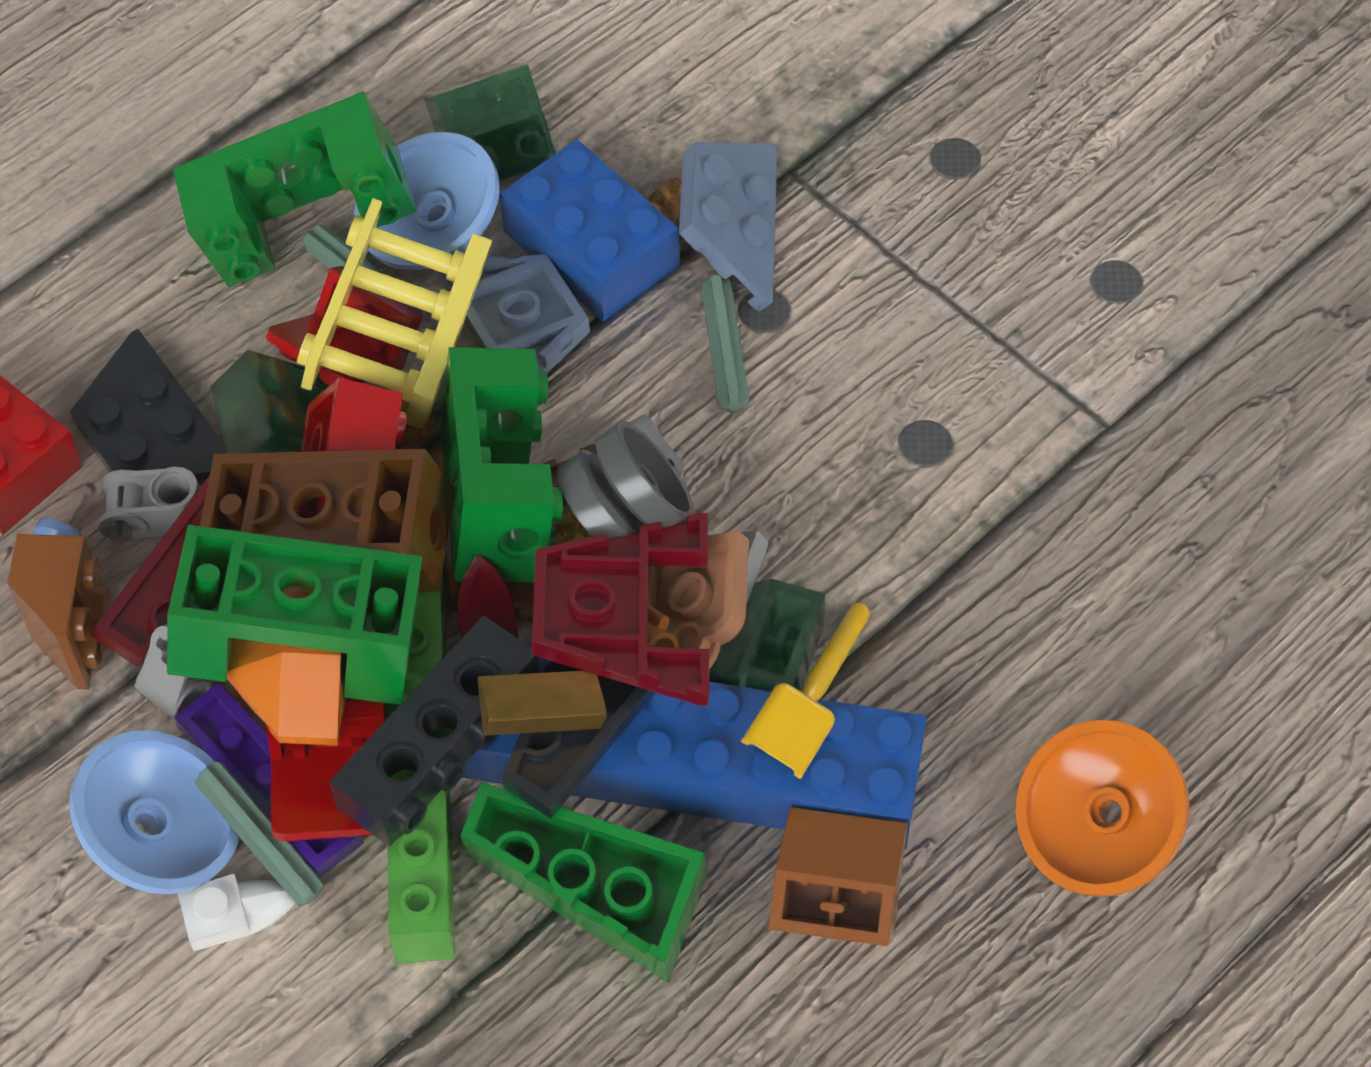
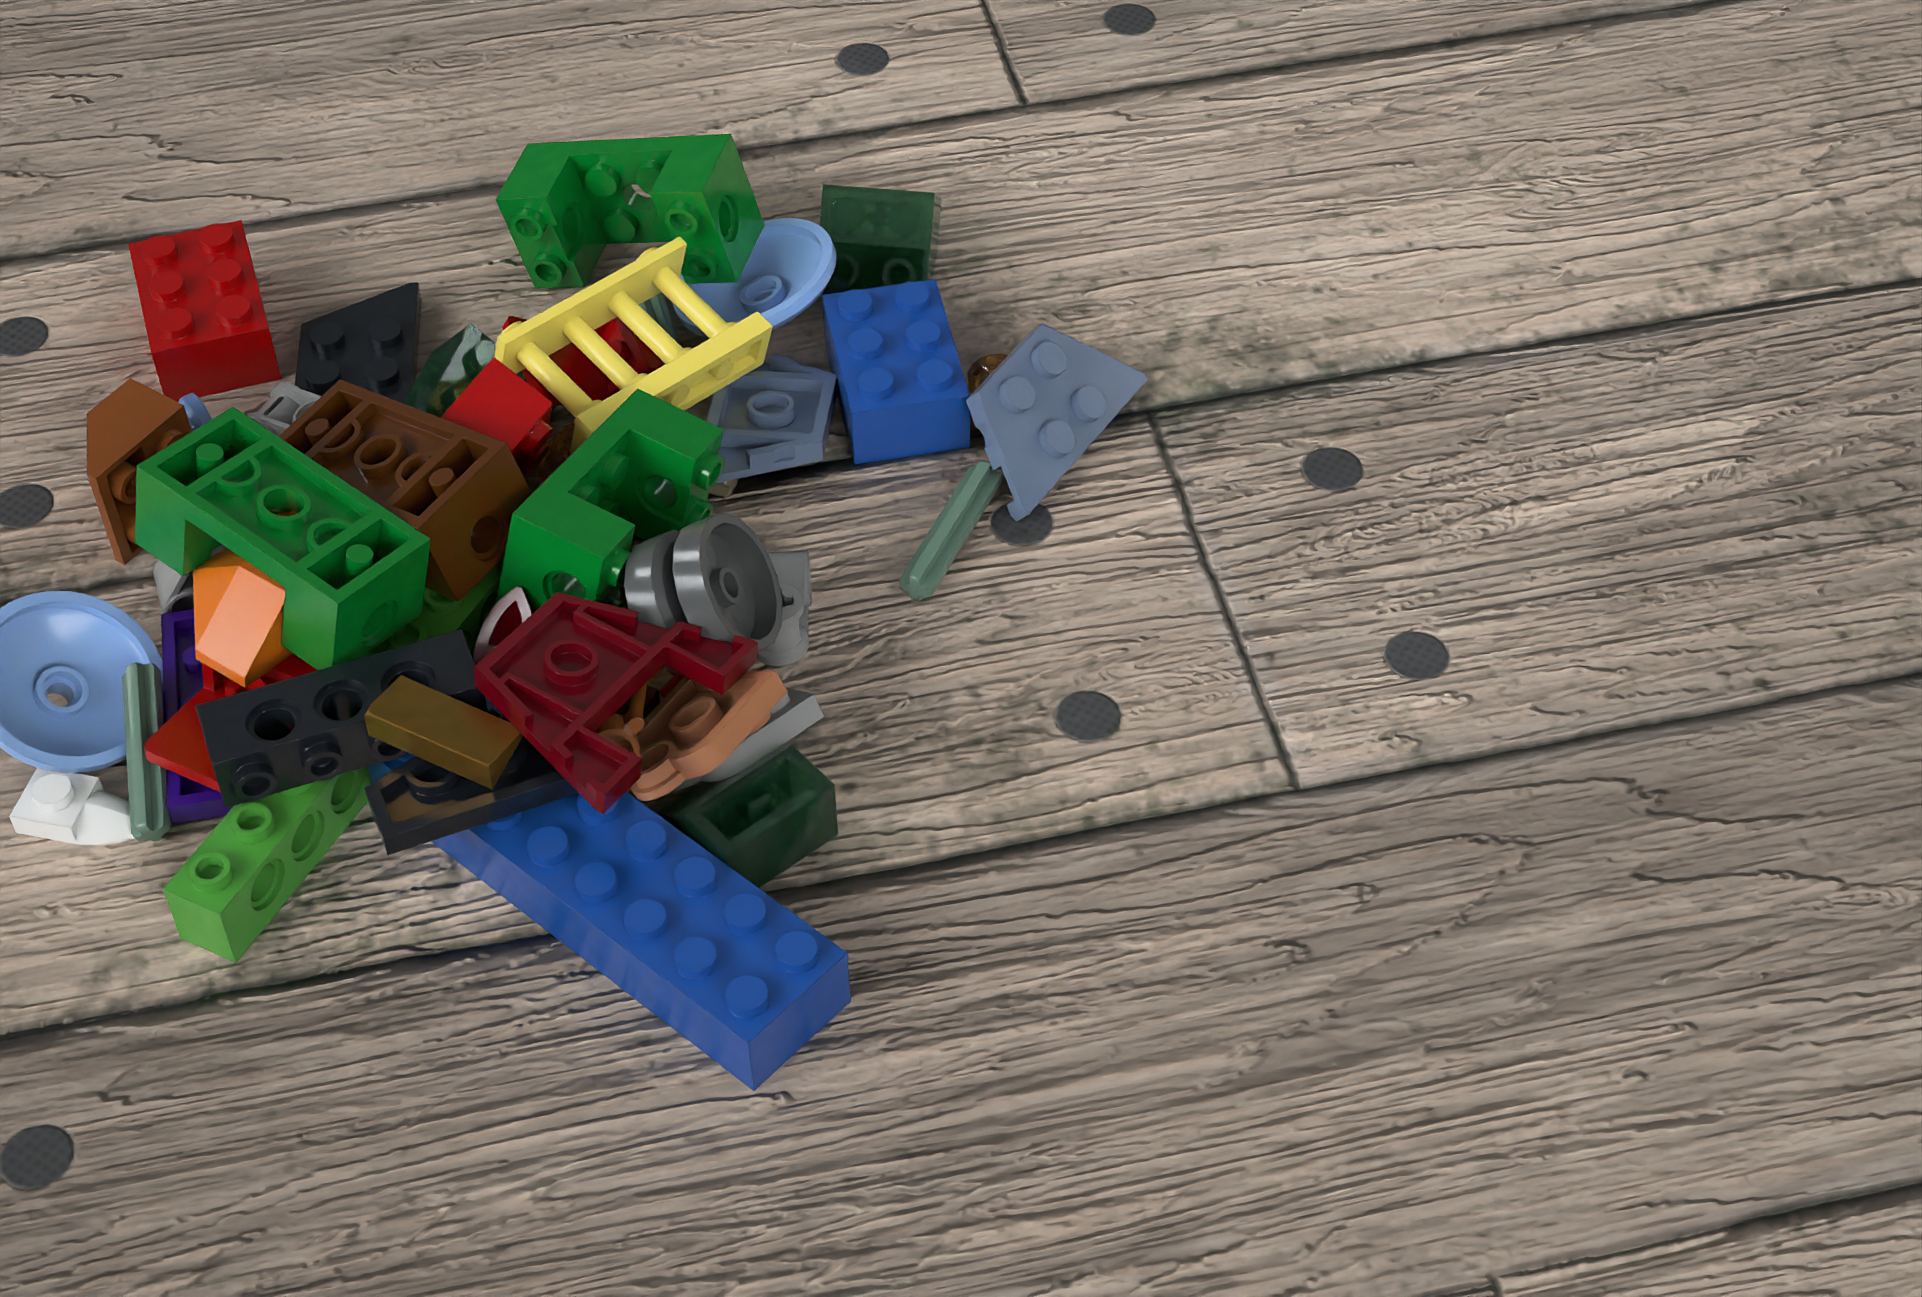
camera: 30 degrees right, 10 degrees down
green wedge [460,782,707,983] -> none
yellow piece [740,603,870,780] -> none
dark orange slope [768,807,908,946] -> none
orange dish [1015,720,1189,897] -> none

